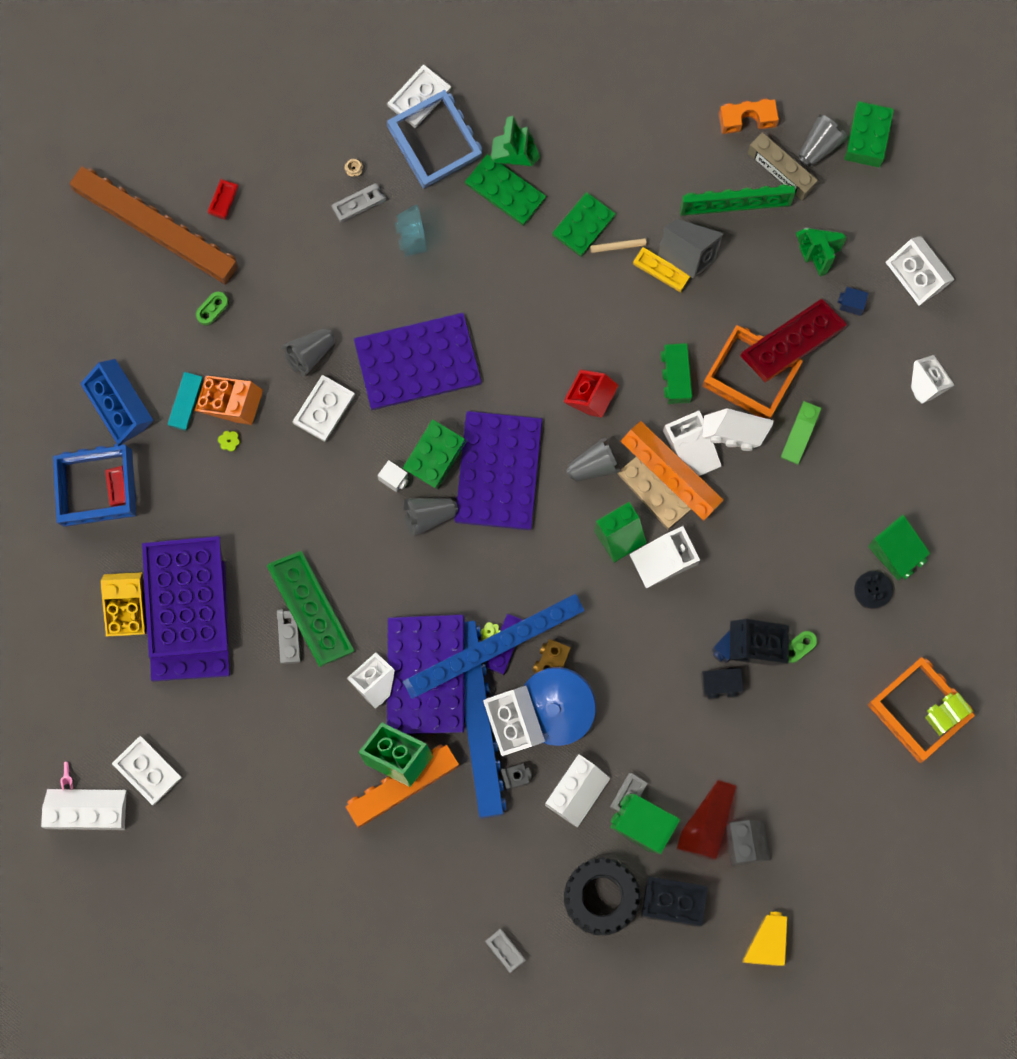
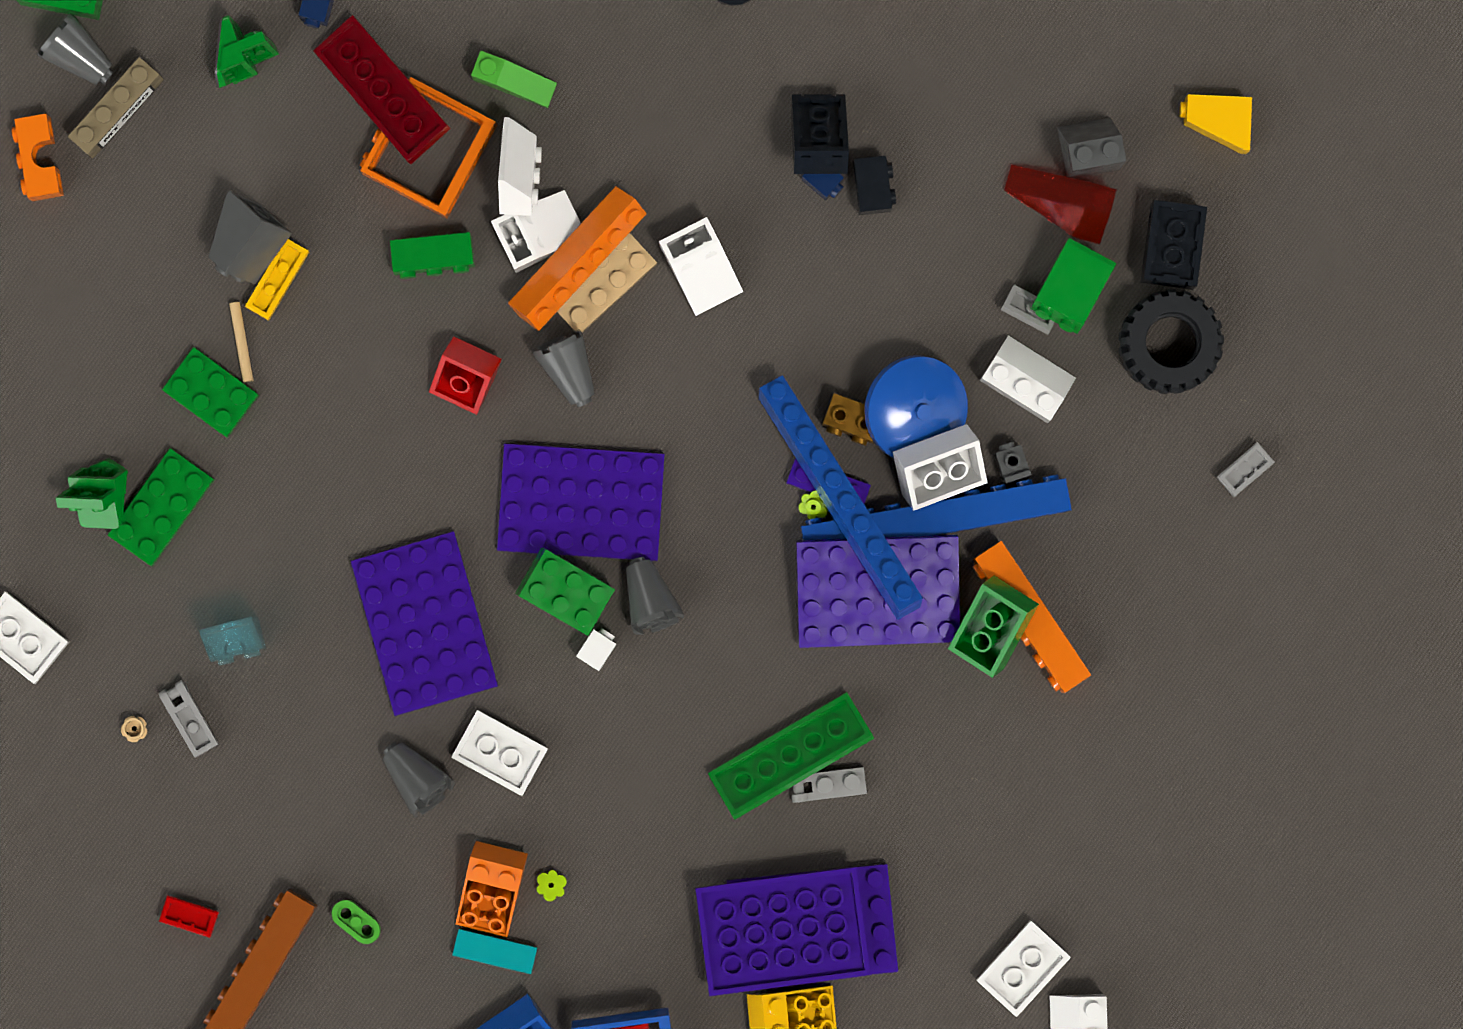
camera: 95 degrees left, 10 degrees up
white slope [347,653,395,709] -> none
medium blue window [386,90,482,189] -> none
green slope [594,502,647,563] -> none
green plate [680,184,795,216] -> none
bright green plate [787,631,817,663] -> none

